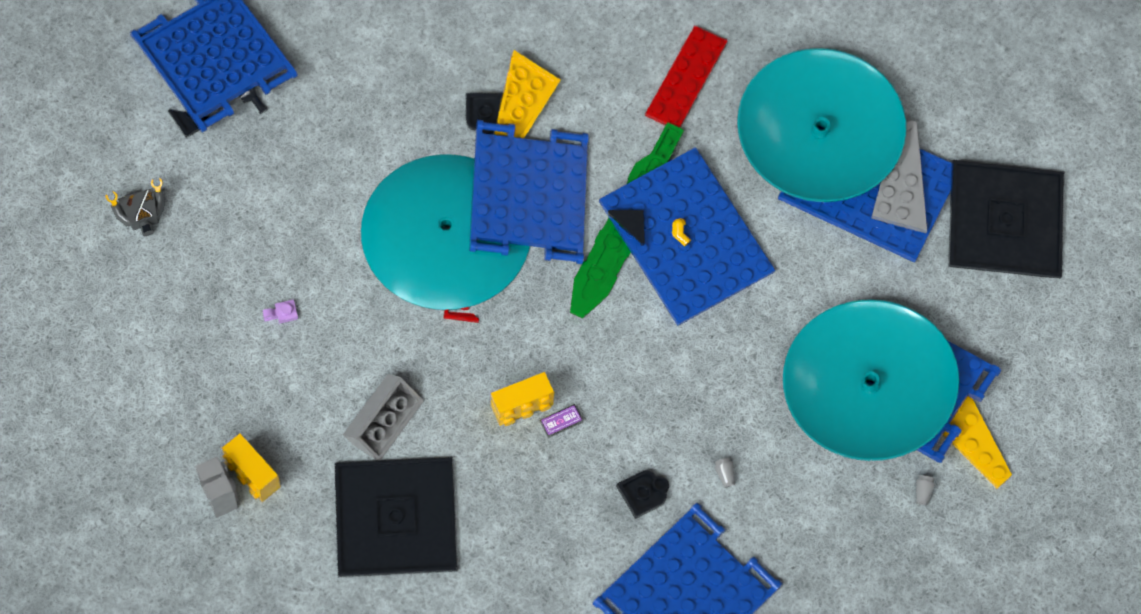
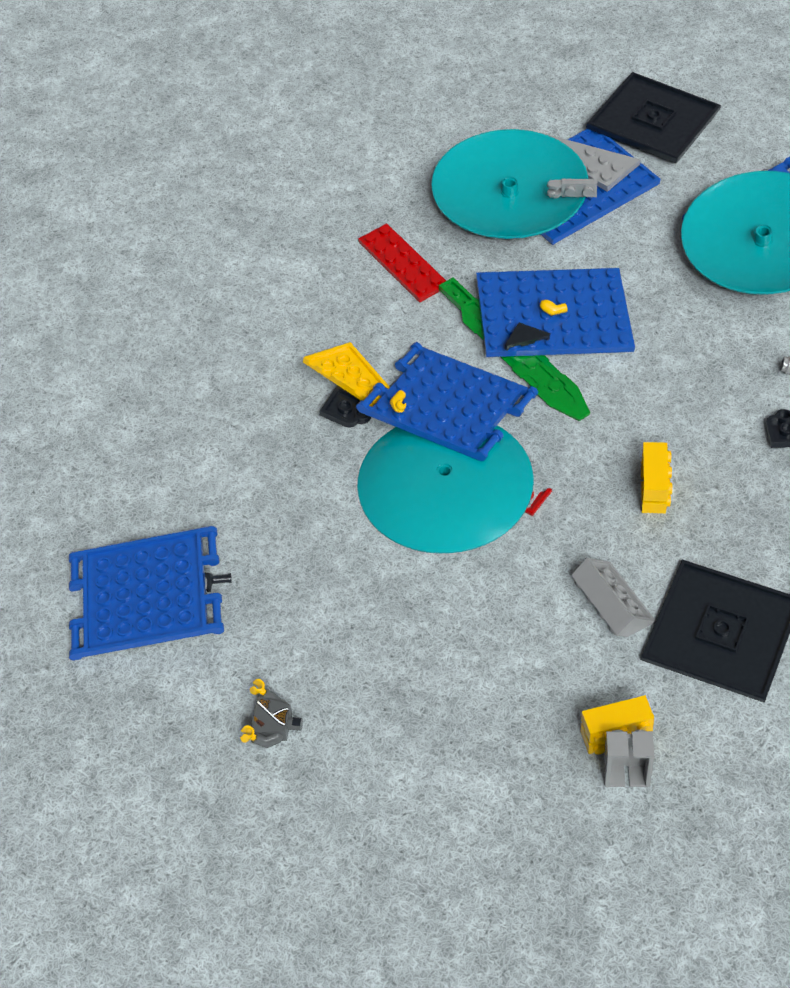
camera: 55 degrees left, 15 degrees down
black tile [168,109,210,138] -> none
lavender plate [263,300,298,324] -> none
tile [540,404,583,438] -> none
none -> yellow arm [390,390,406,413]
none -> light grey hinge [547,179,597,198]

